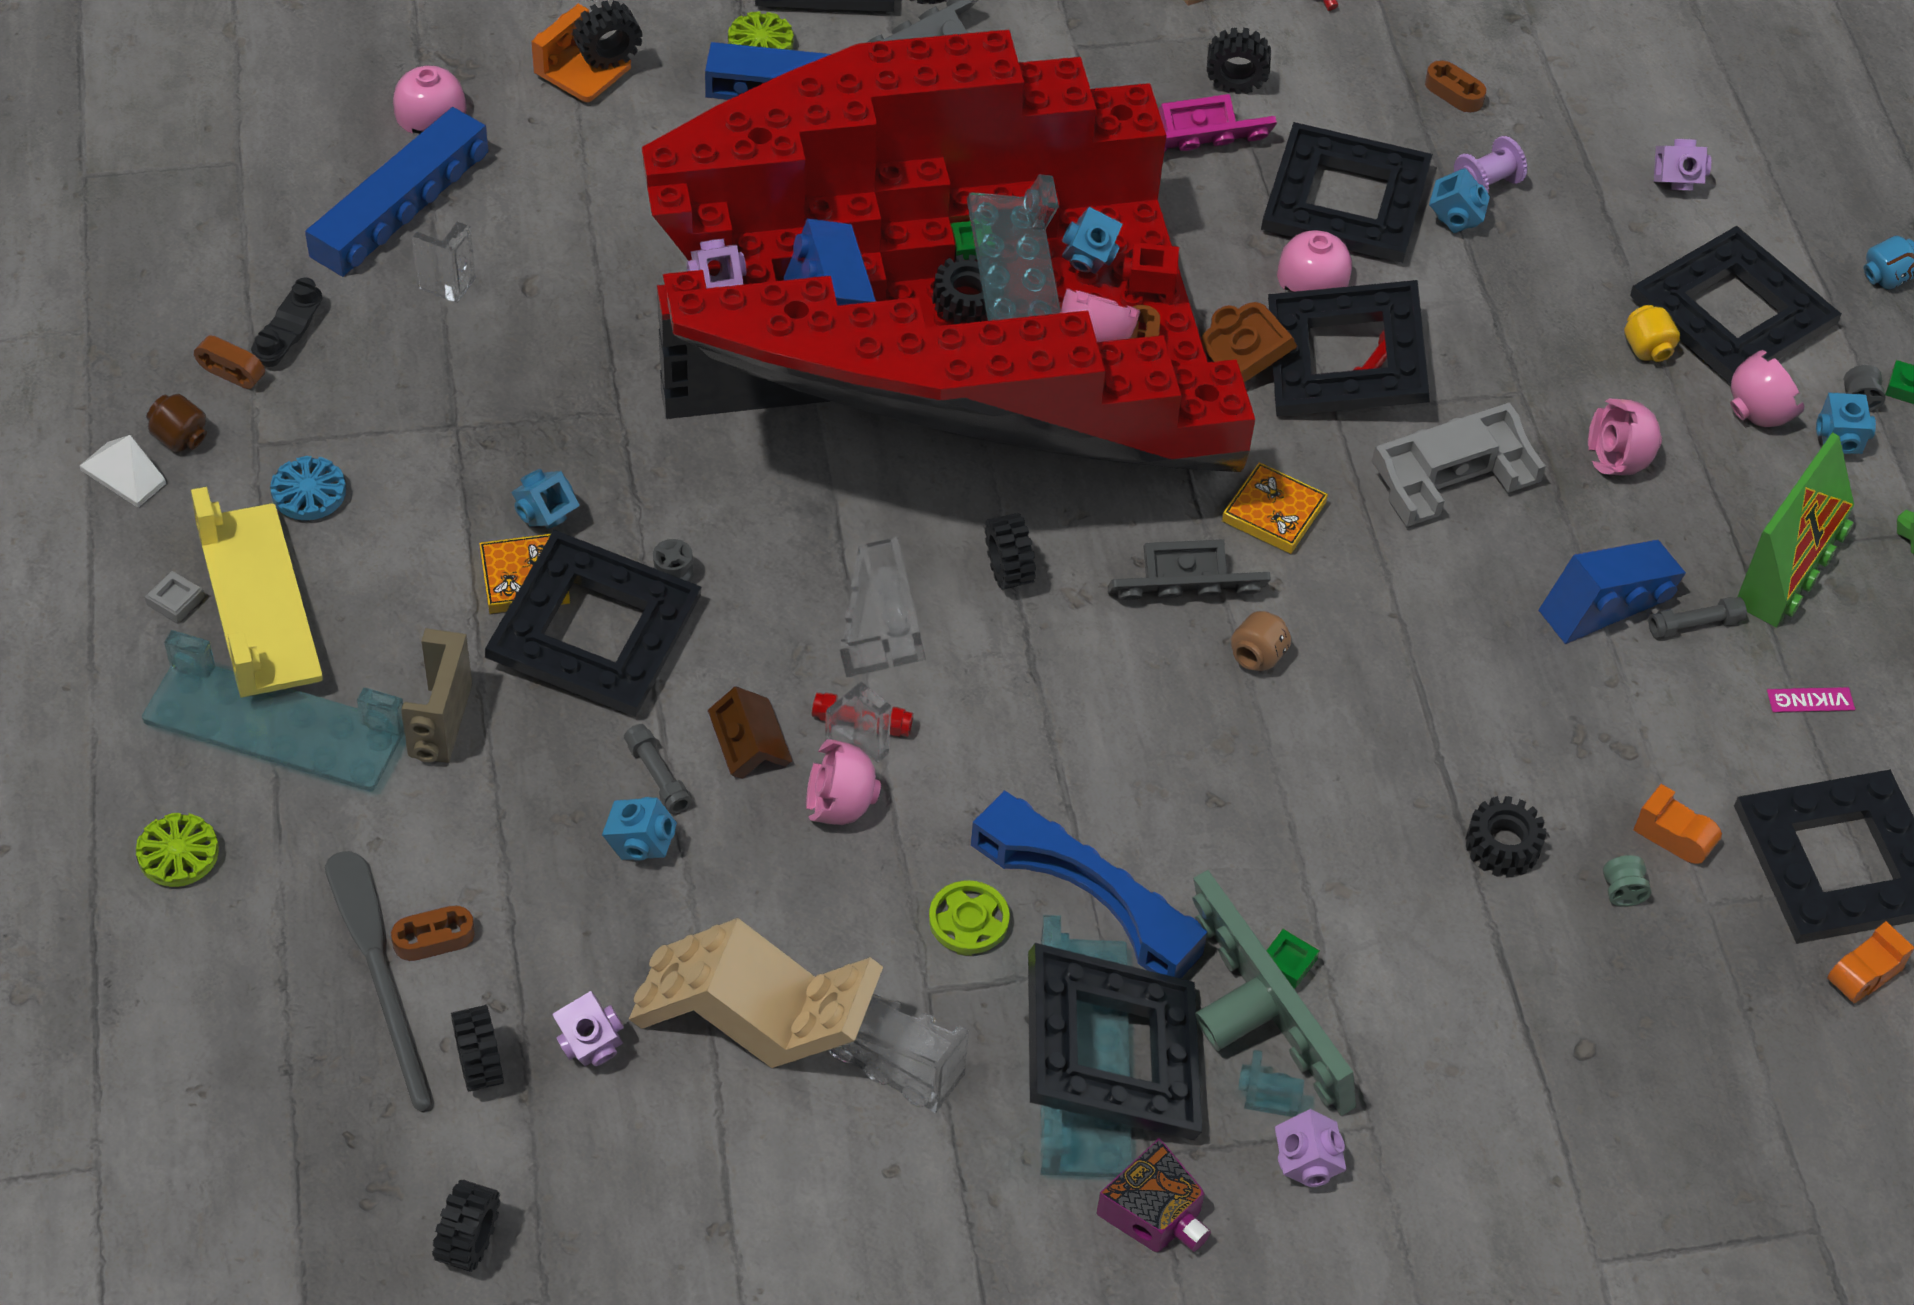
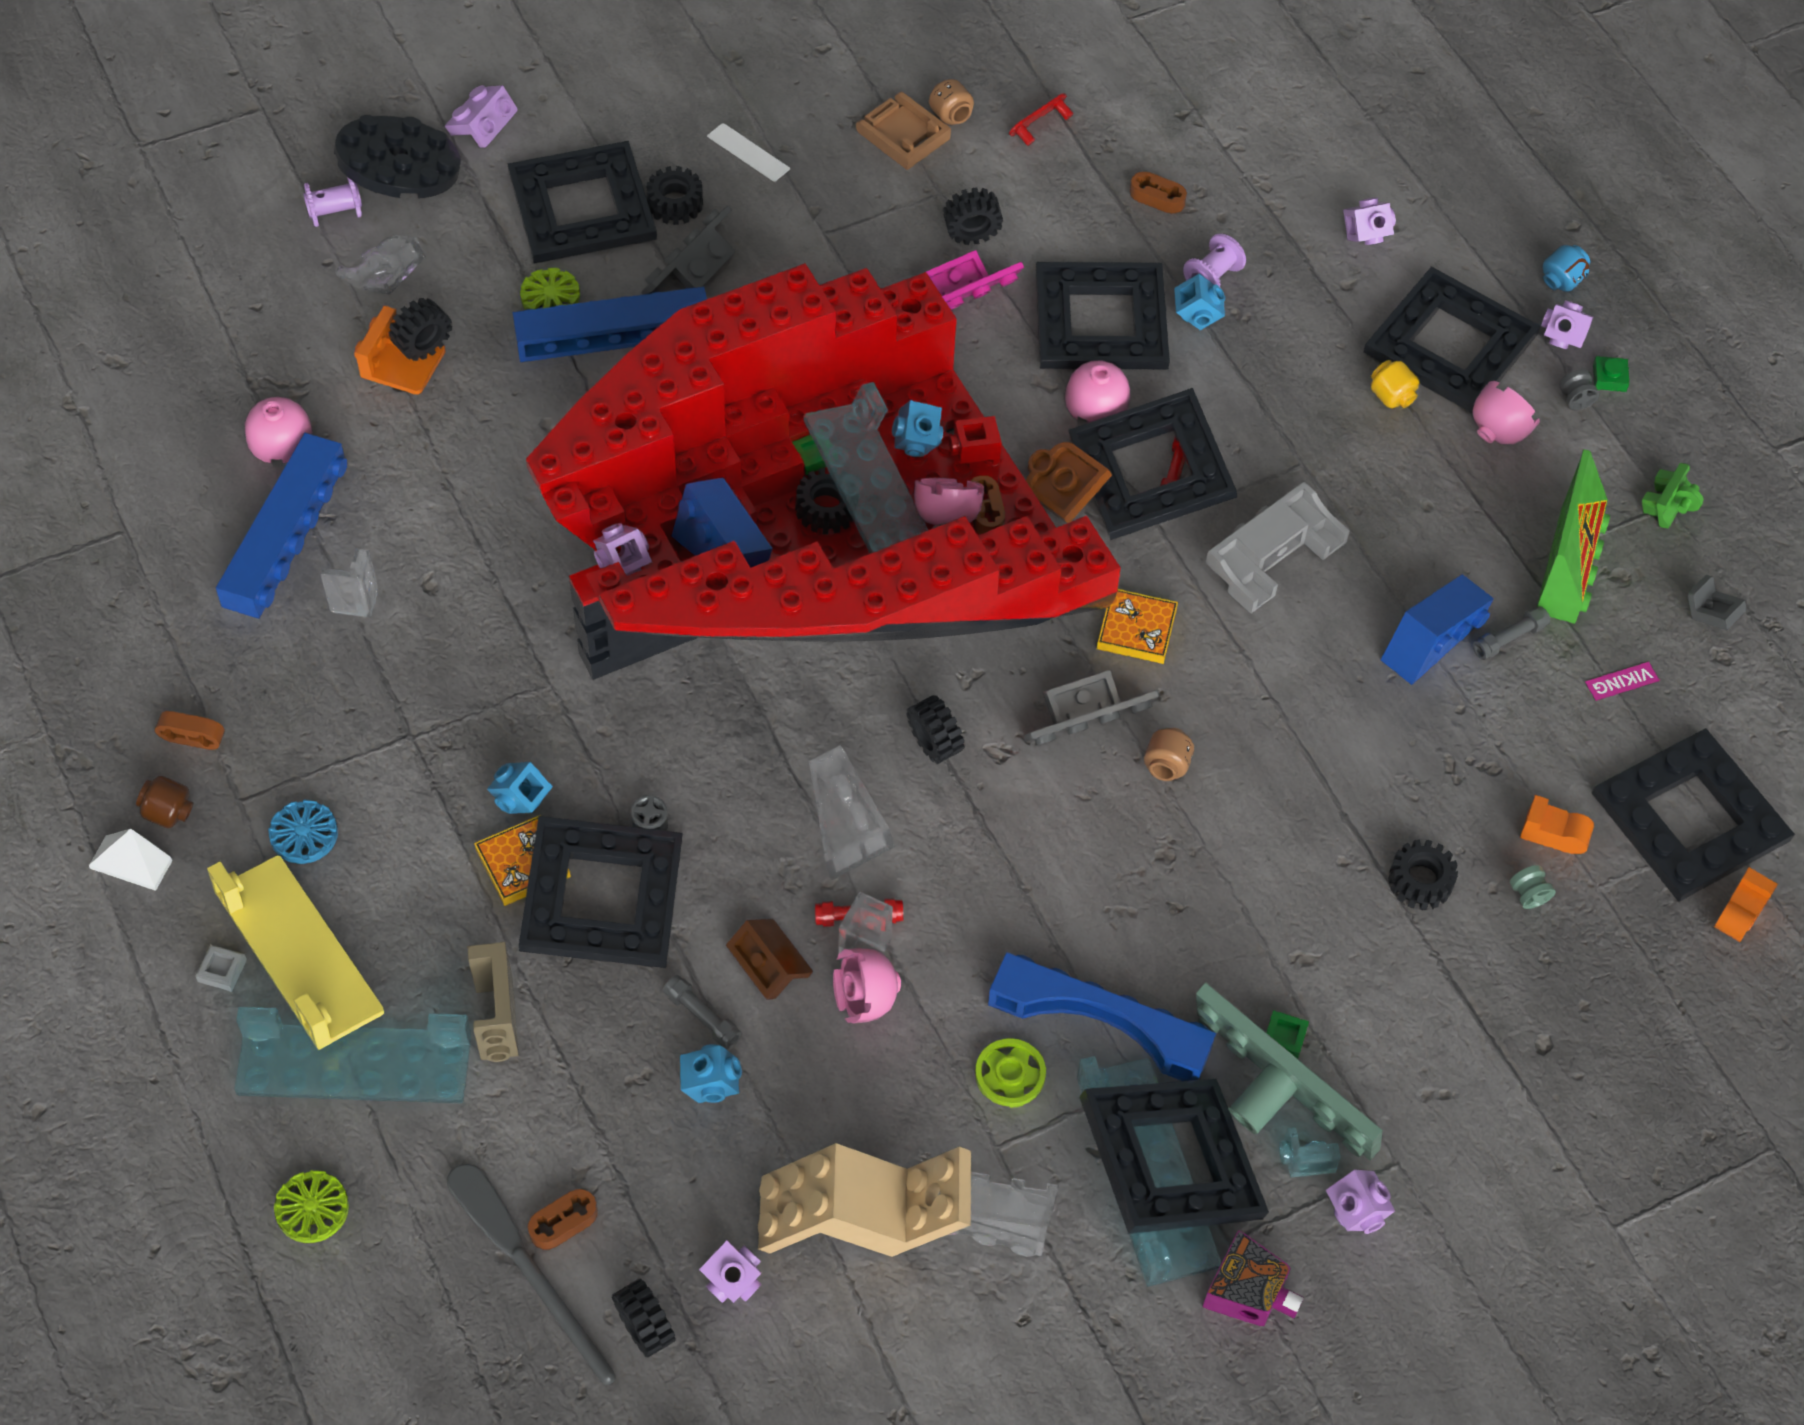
camera: 15 degrees left, 5 degrees up
black piece [251,277,323,367] -> none
bright pink cylinder [1588,398,1662,475] -> none
dark azure brick [1816,393,1876,454] -> none
none -> lavender brick [1541,300,1594,349]

